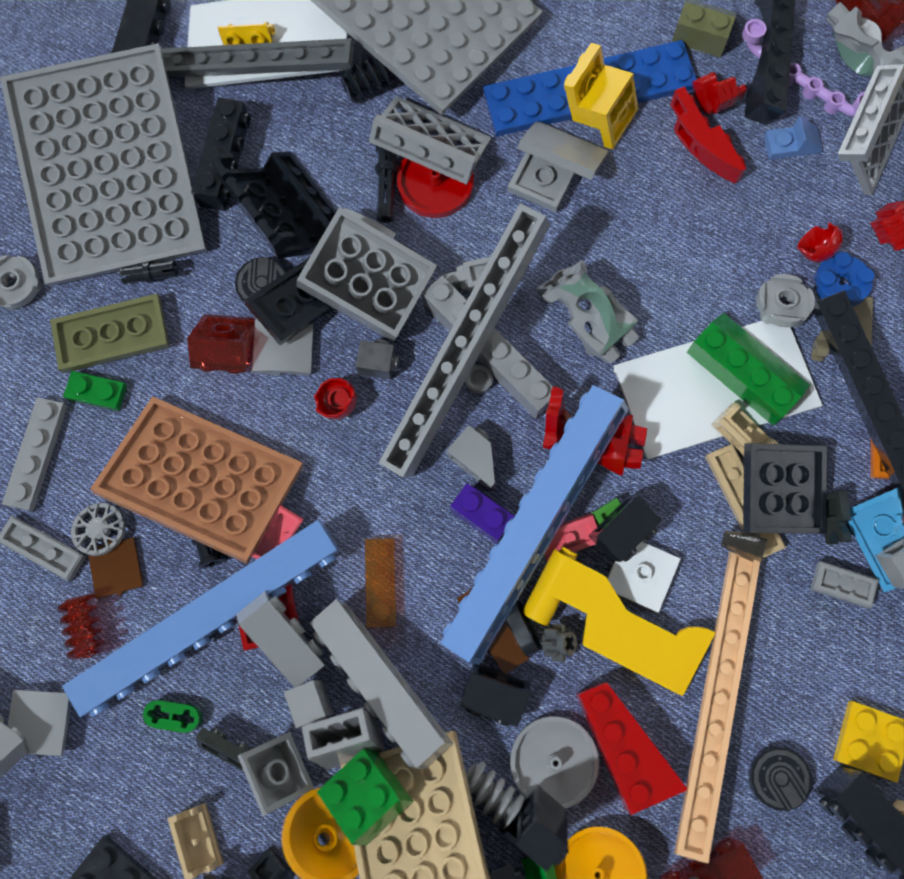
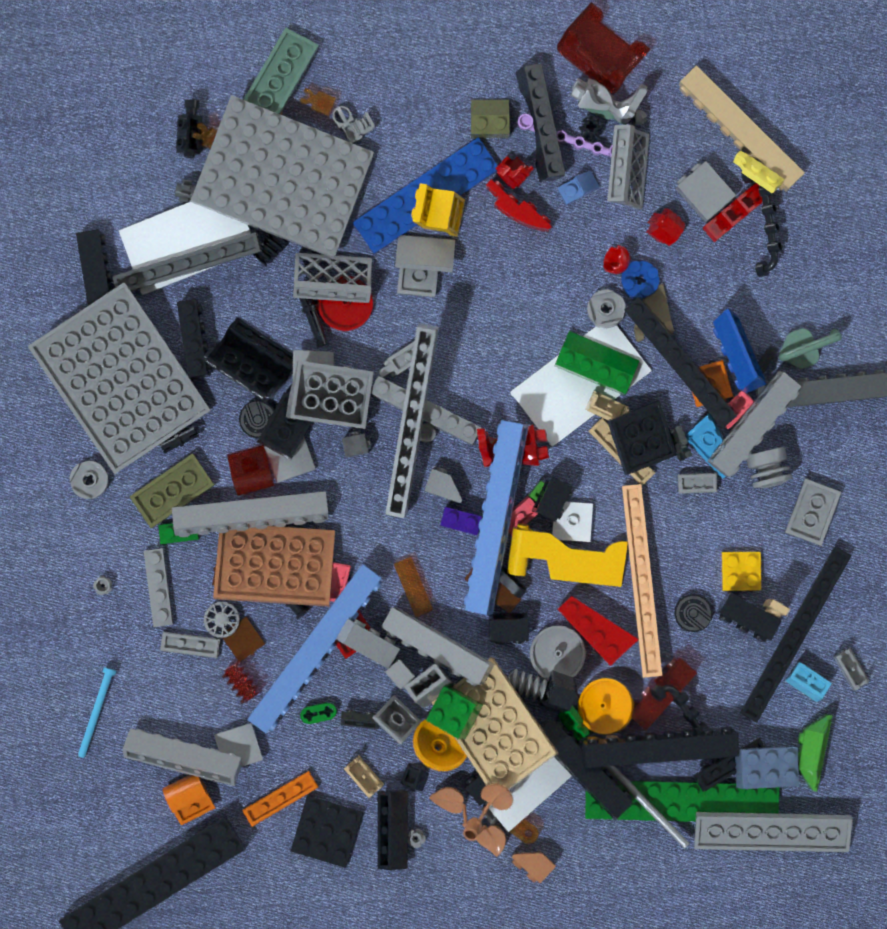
camera: 25 degrees left, 10 degrees up
yellow hinge [217,22,275,45] -> none
red hair [314,378,357,420] -> none
light grey hips [536,260,639,363] -> none
dark grey gear [540,623,577,662] -> none
clear smoke cone [720,530,768,562] -> none
none -> light grey brick [172,491,329,537]
none -> orange tile [242,771,319,827]
none -> black gear [579,115,603,141]

